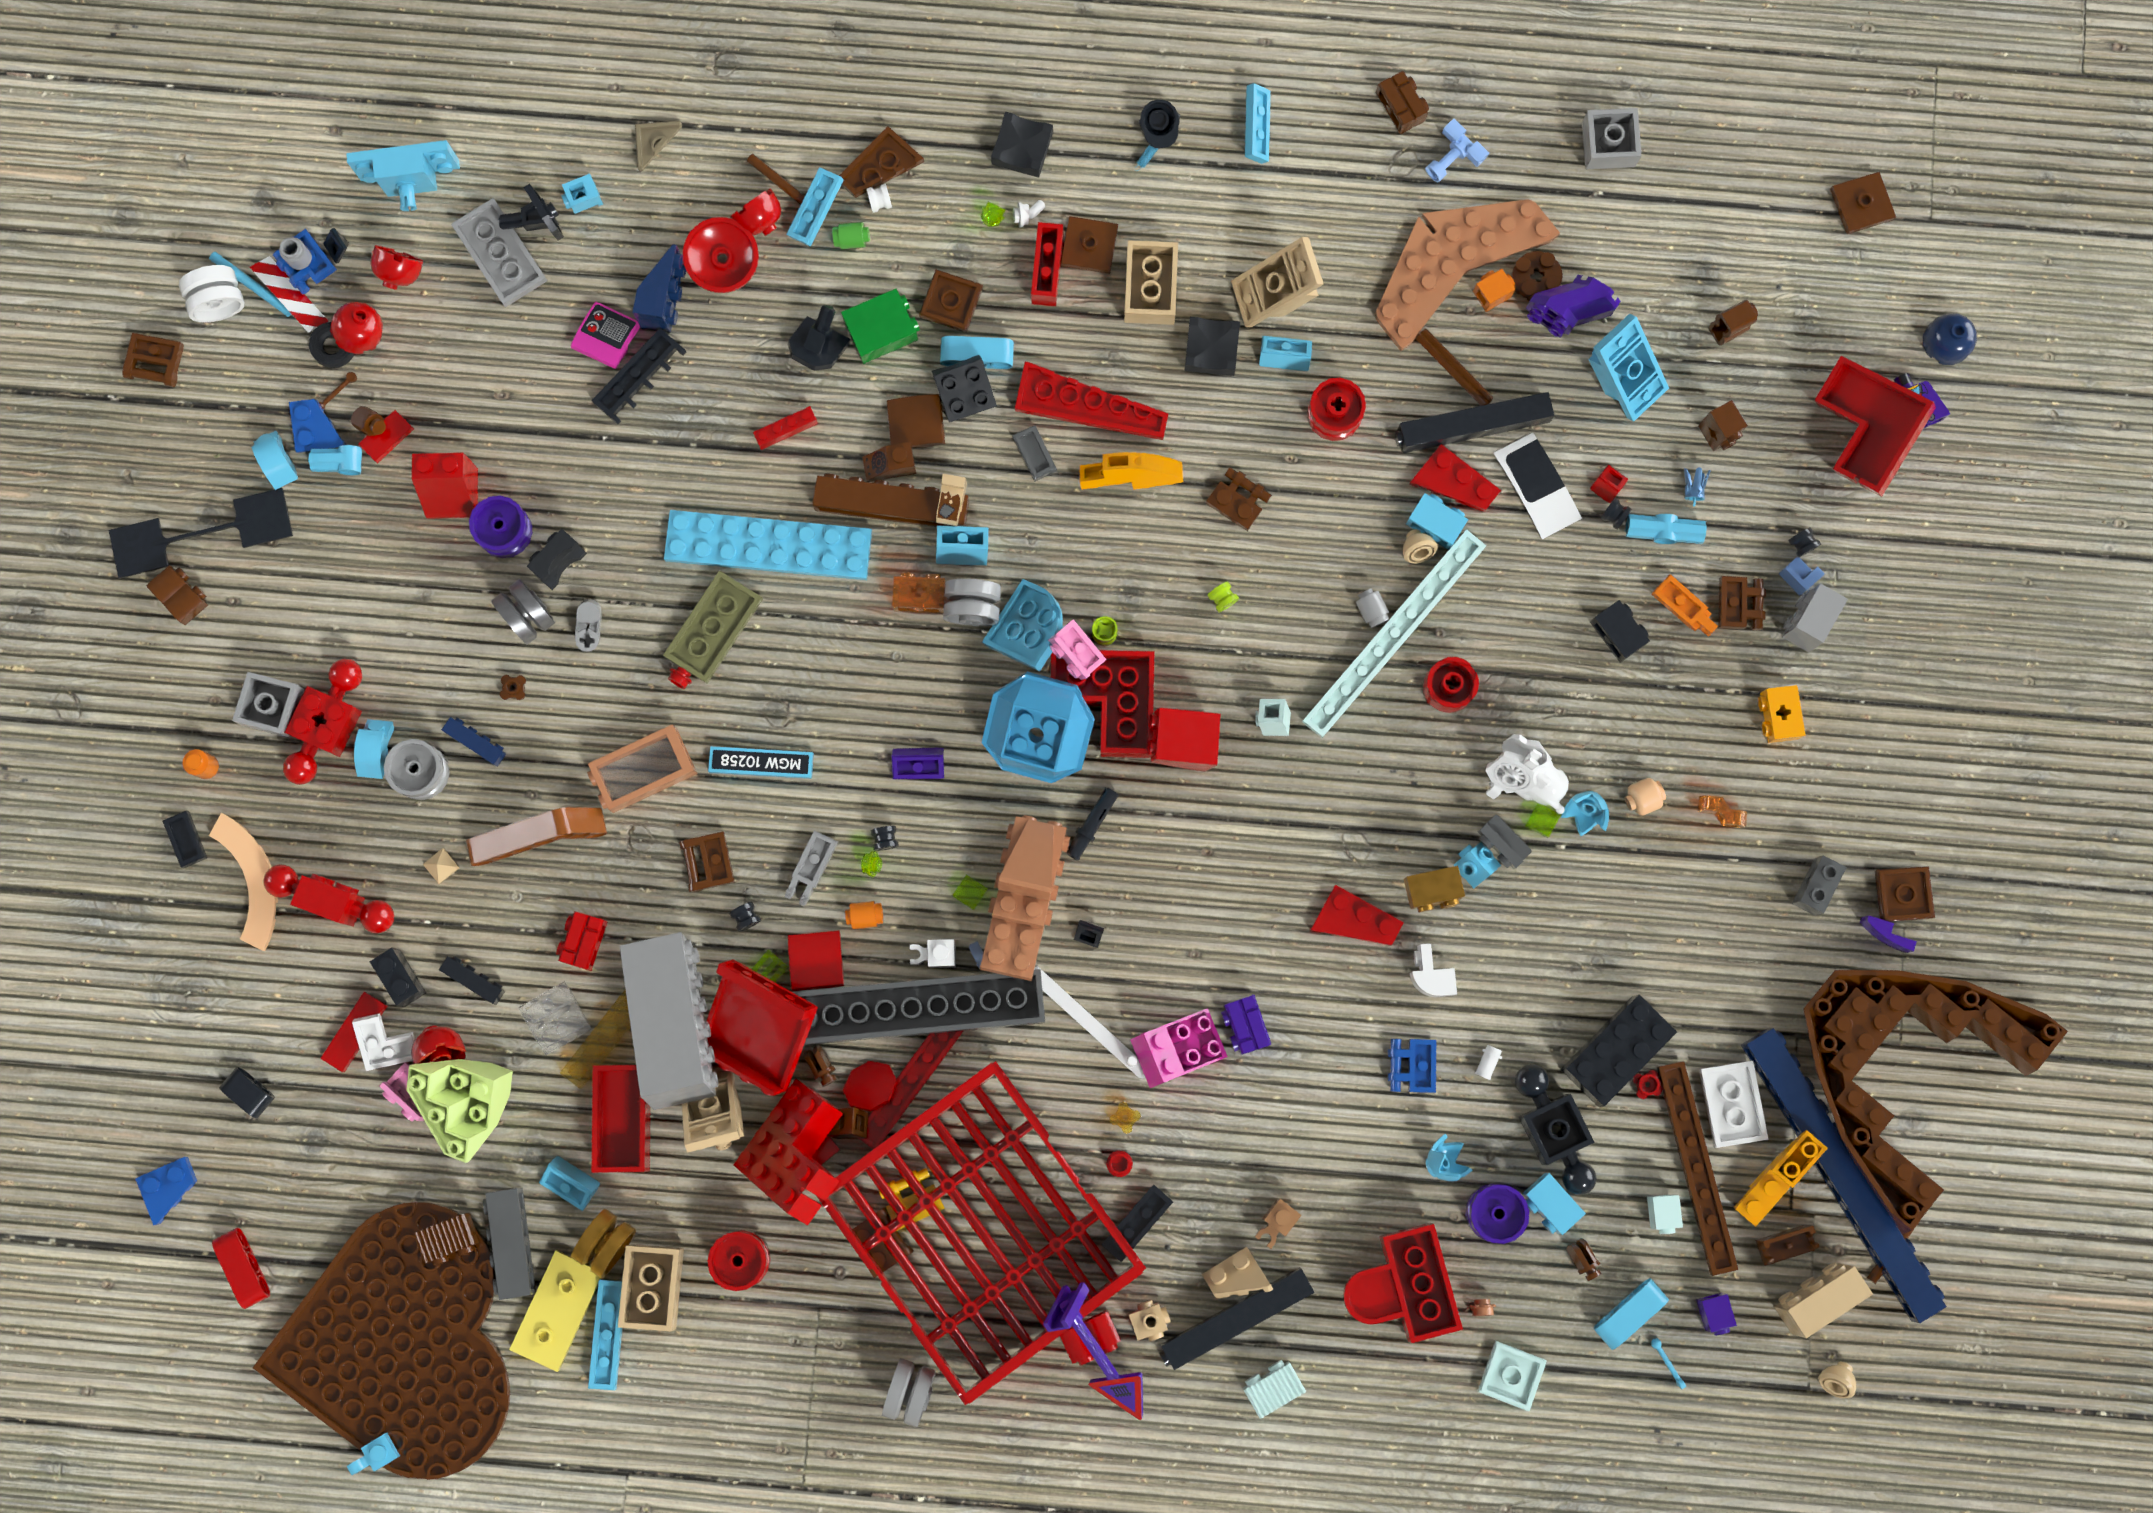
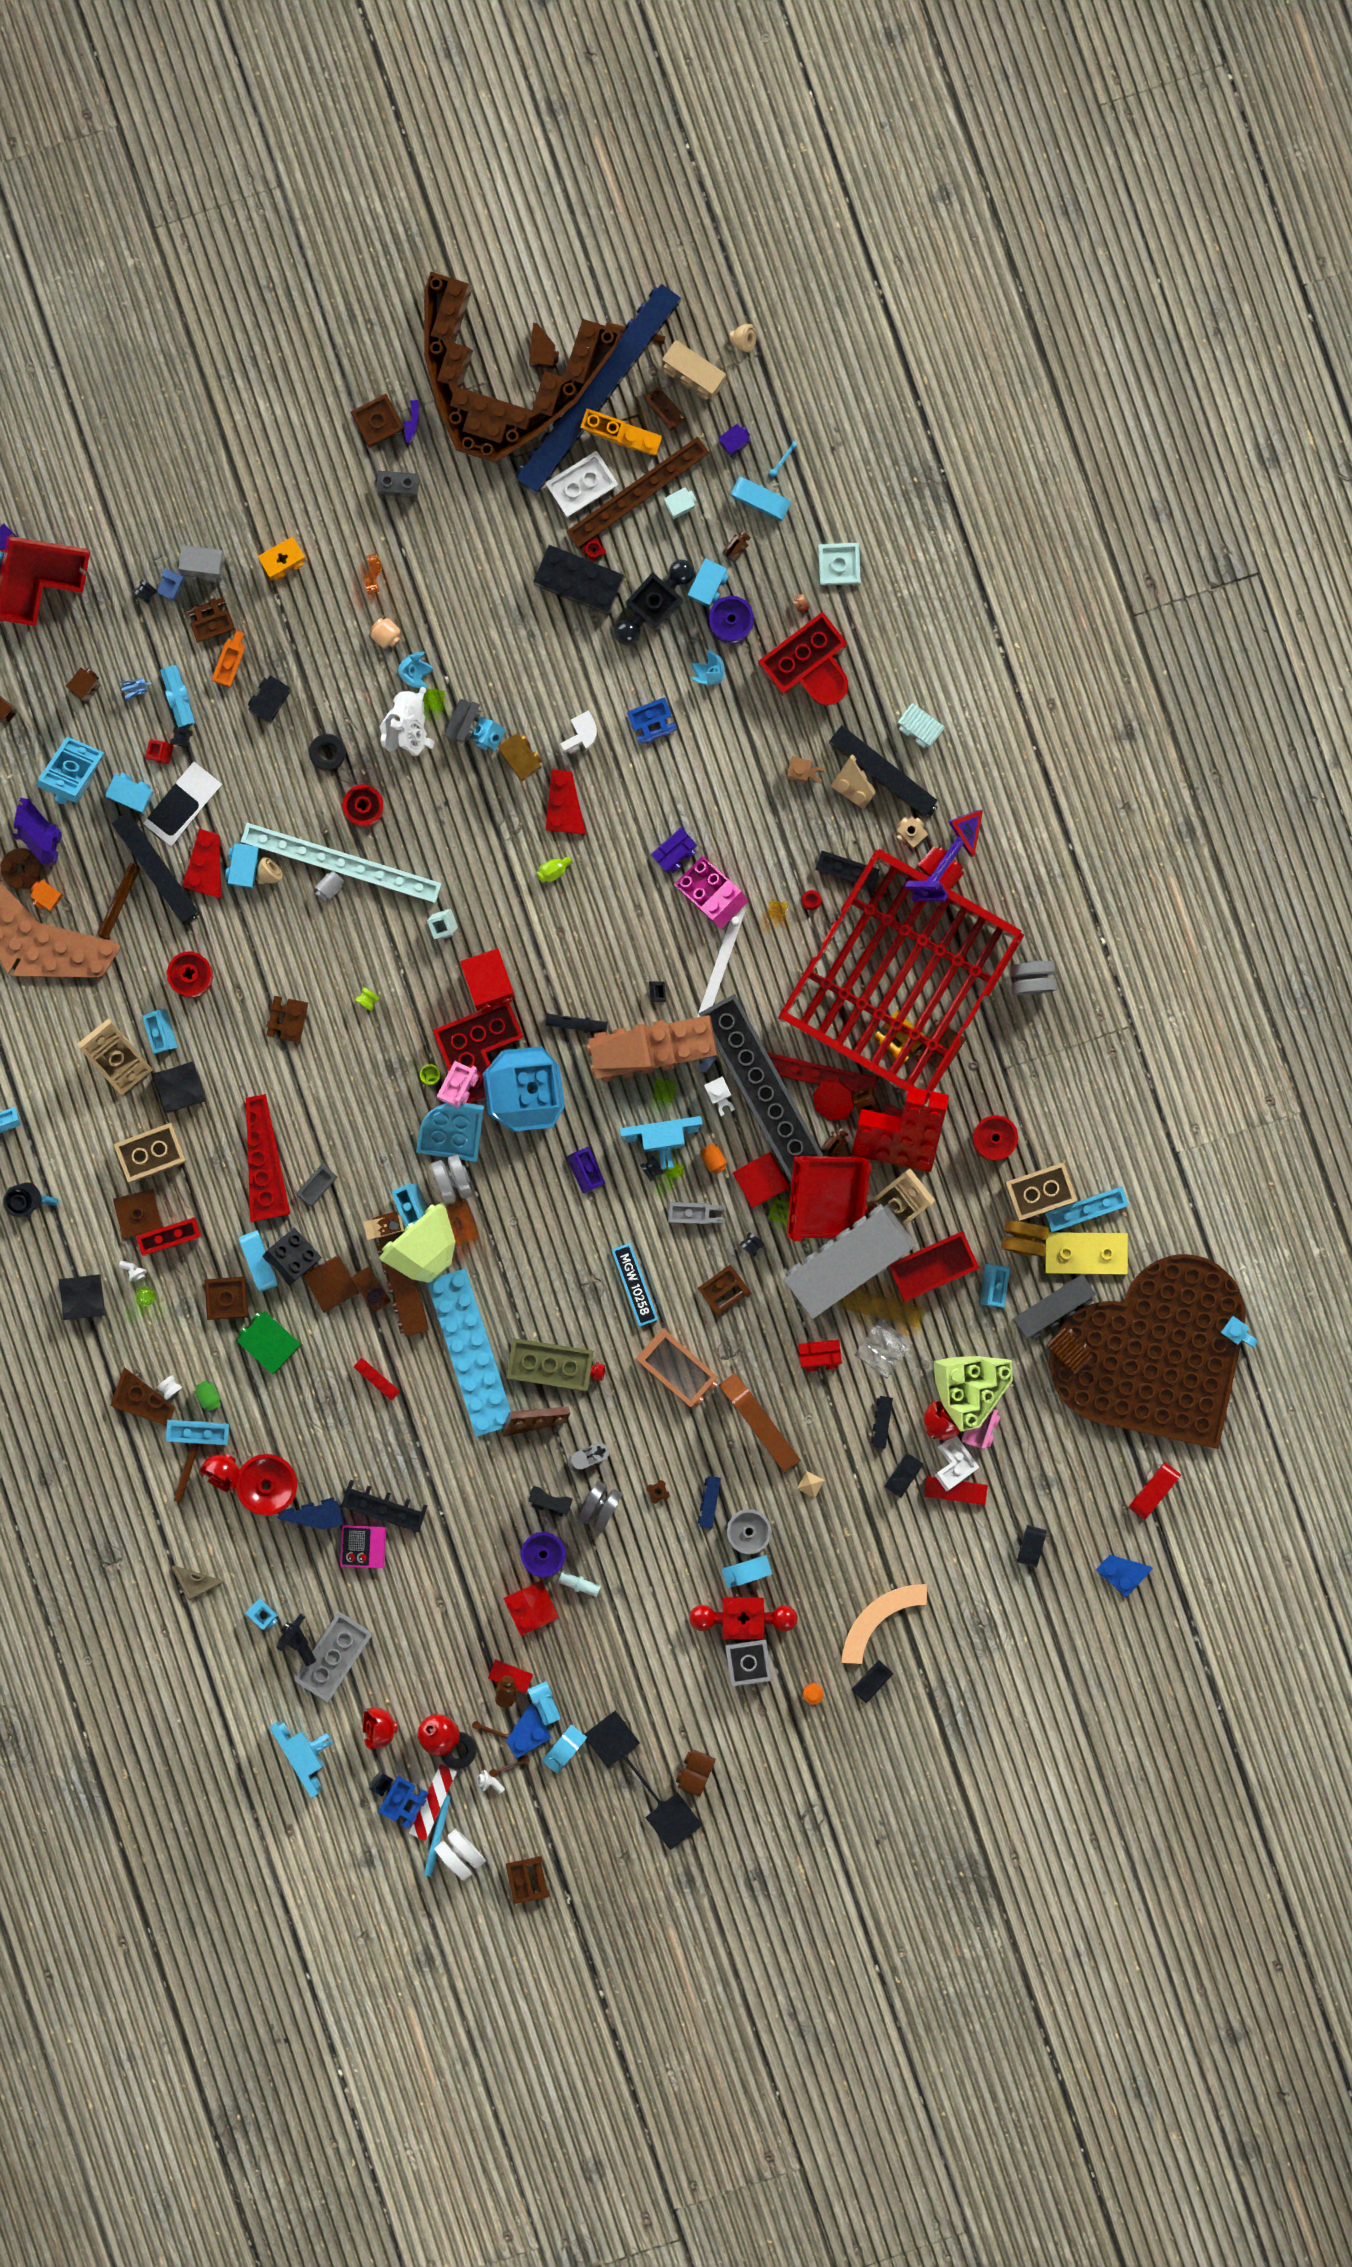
camera: 115 degrees left, 5 degrees up
red brick [263,864,394,933] -> none
light grey brick [279,237,312,270] -> none
black piece [788,304,851,371] -> none
light orange slope [1079,452,1183,490] -> none
white pin [1475,1045,1502,1080] -> none
none -> medium azure brick [105,773,154,814]
none -> black tyre [309,734,346,771]
none -> yellowish green brick [379,1203,456,1283]
none -> white plate [477,1770,505,1794]
none -> reddish brown hinge [489,1756,530,1777]
none -> reddish brown wing [501,1406,570,1437]
none -> reddish brown slope [529,323,559,369]
none -> lime plant [536,856,573,883]
none -> light aqua pin [558,1571,601,1597]
none -> medium azure brick [620,1116,703,1170]

